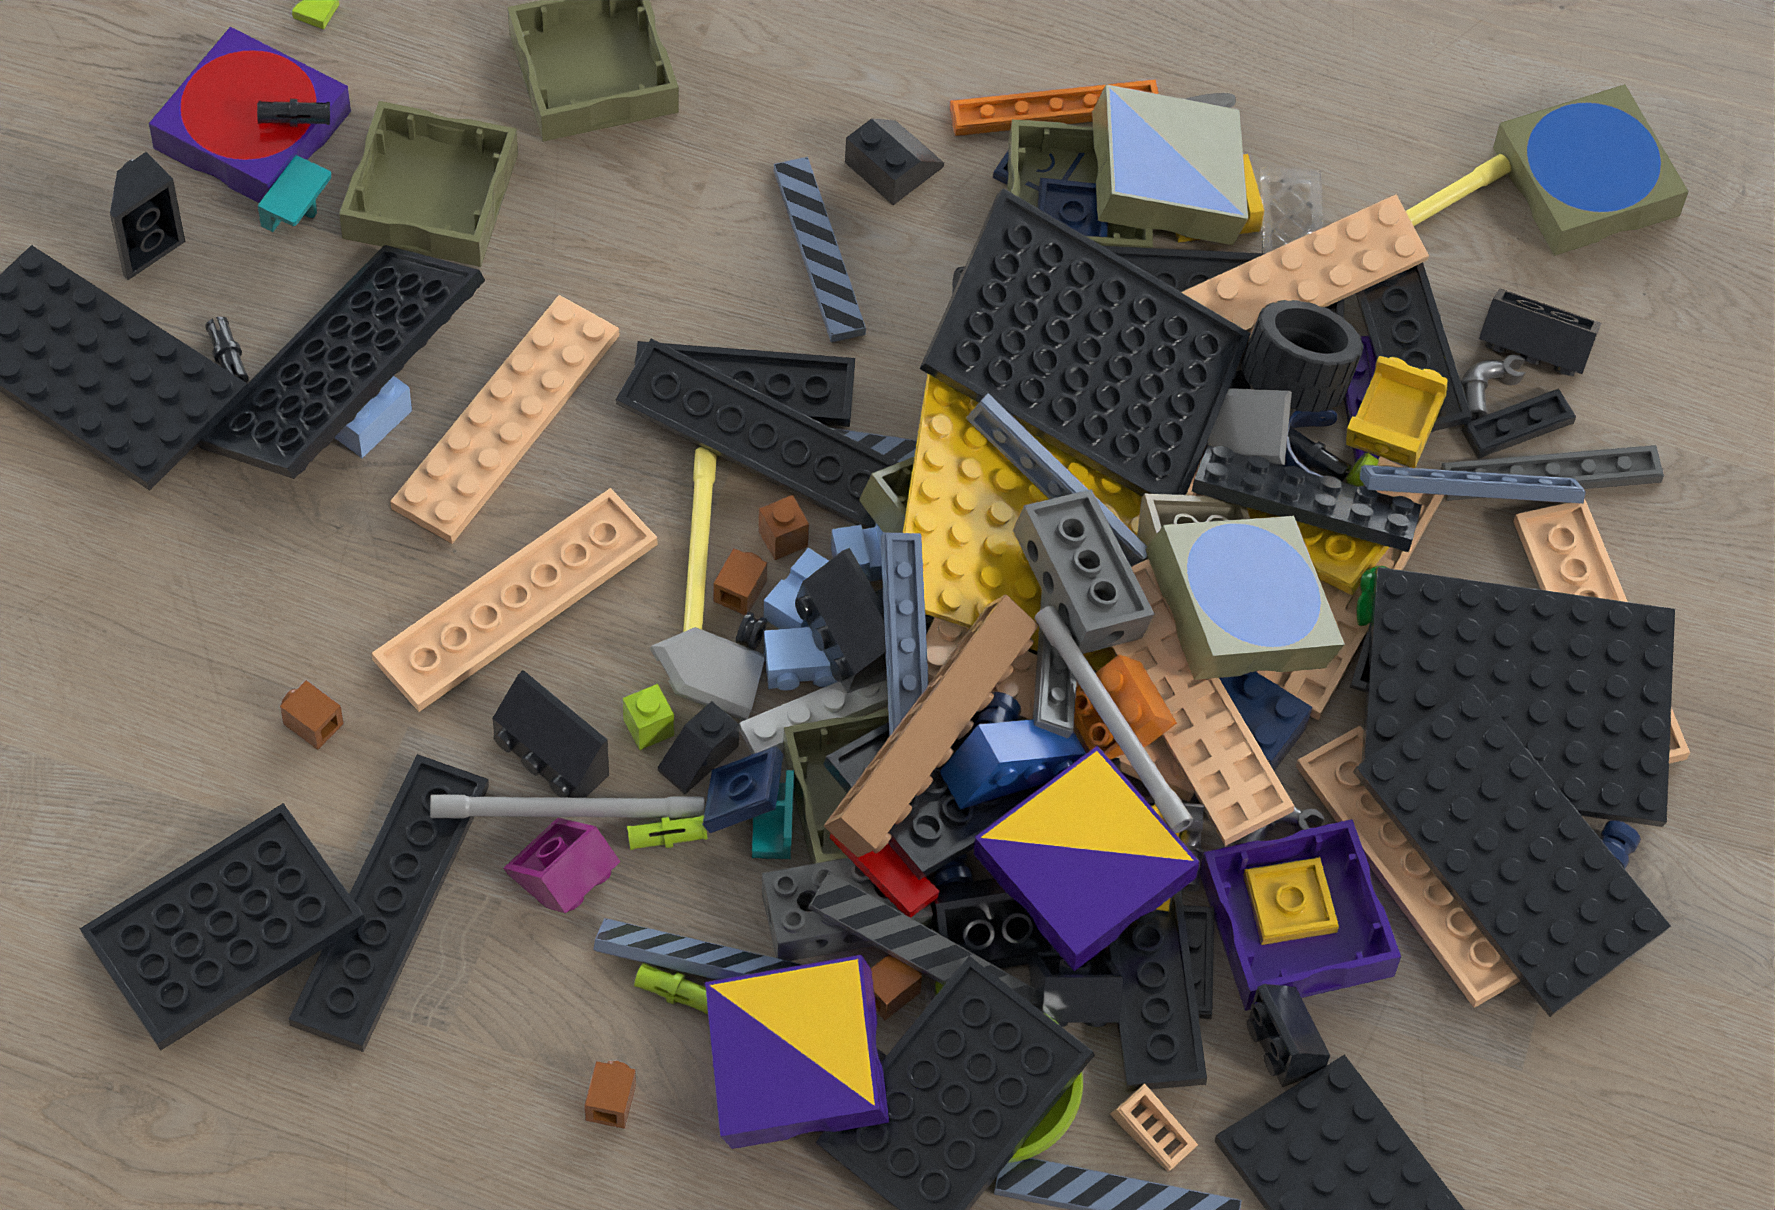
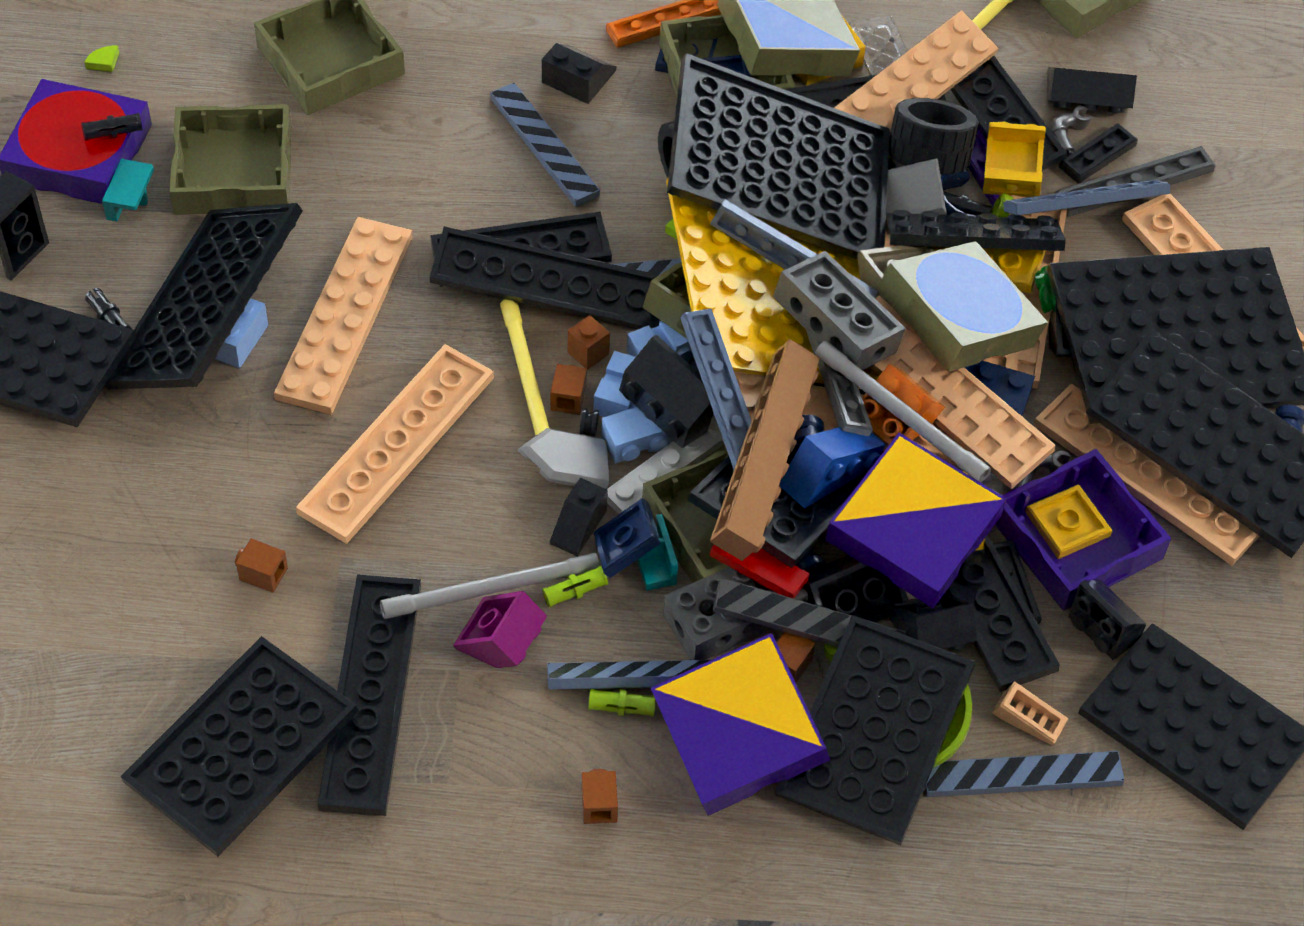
camera: 15 degrees left, 5 degrees down
black slope [492,670,609,798] -> none
lime brick [623,684,674,750] -> none

